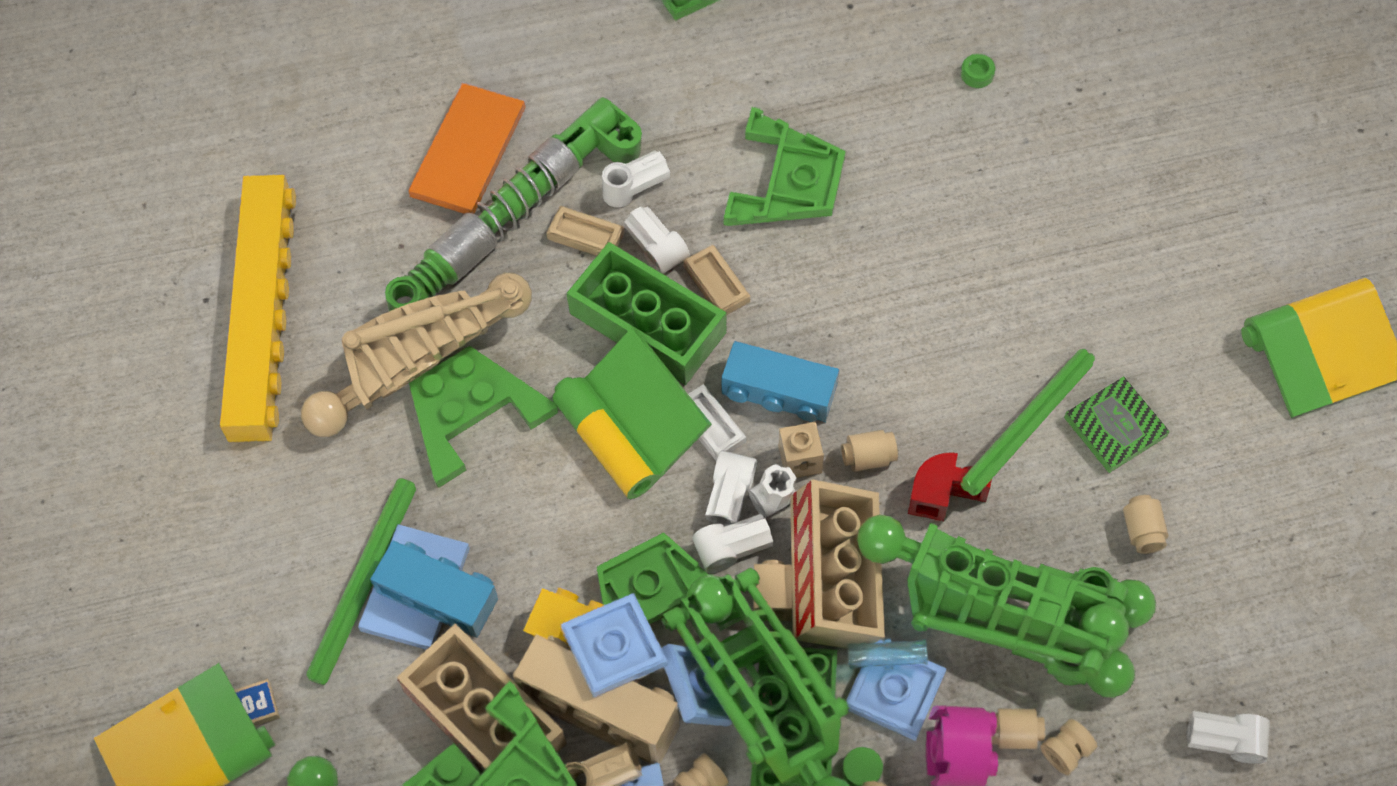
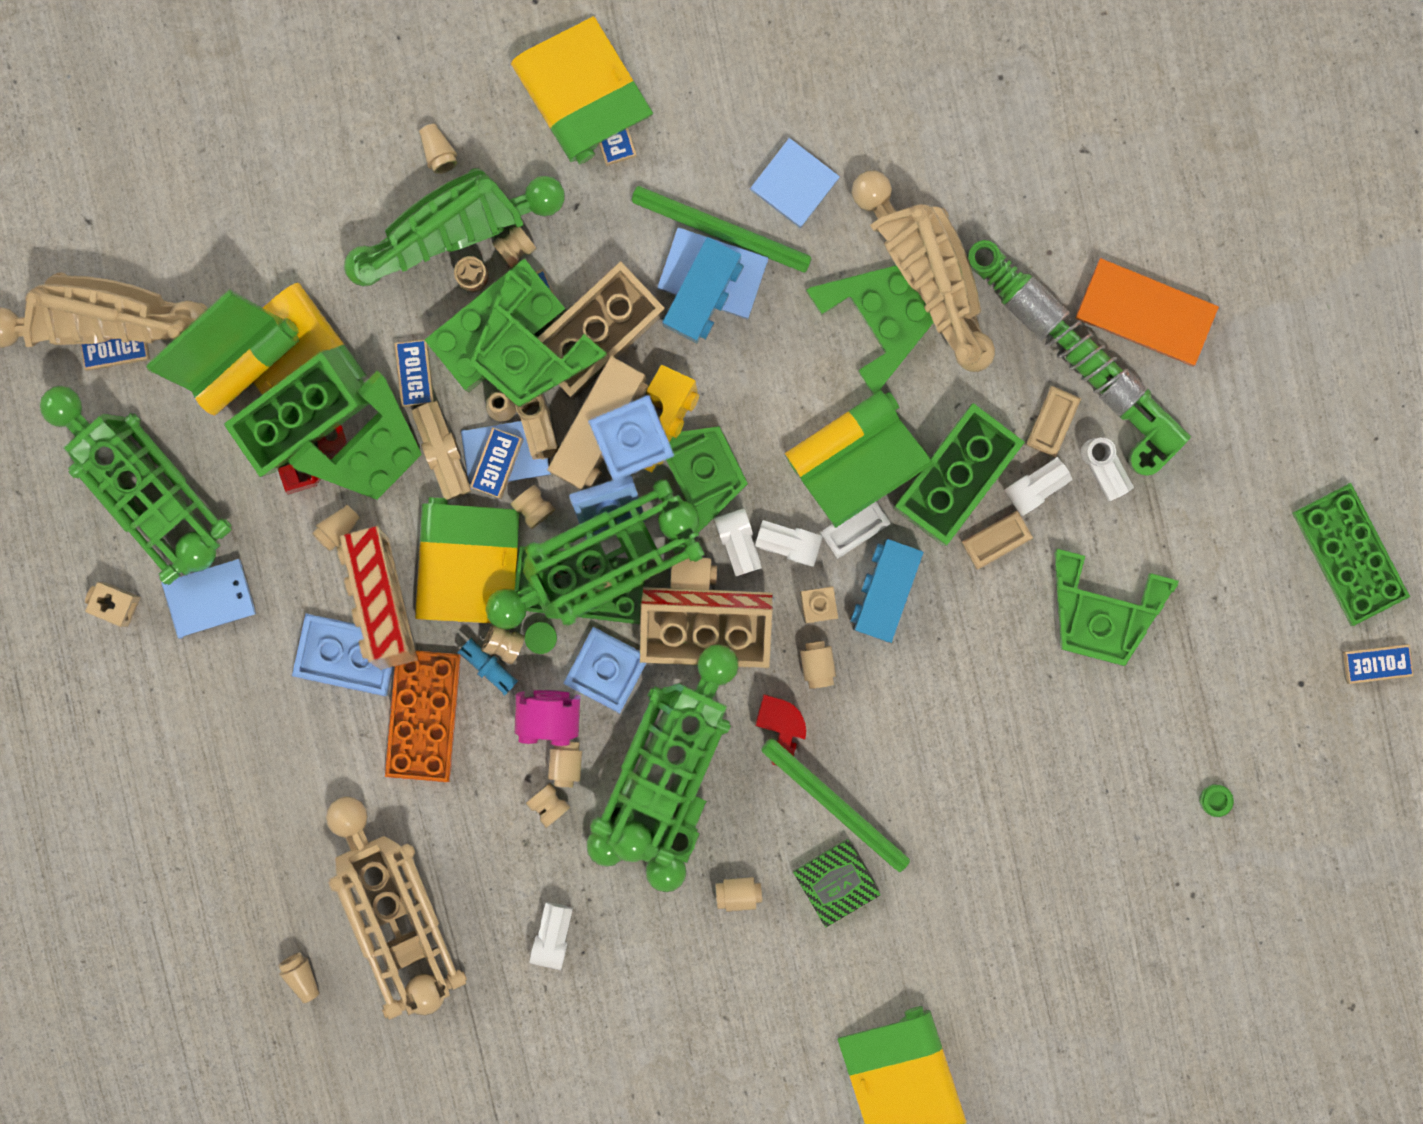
camera: 90 degrees right, 25 degrees up
yellow brick [220,175,296,442] -> none
white piece [748,464,796,518] -> none
clear light blue pin [848,638,928,670] -> none
none -> light blue tile [750,138,840,229]

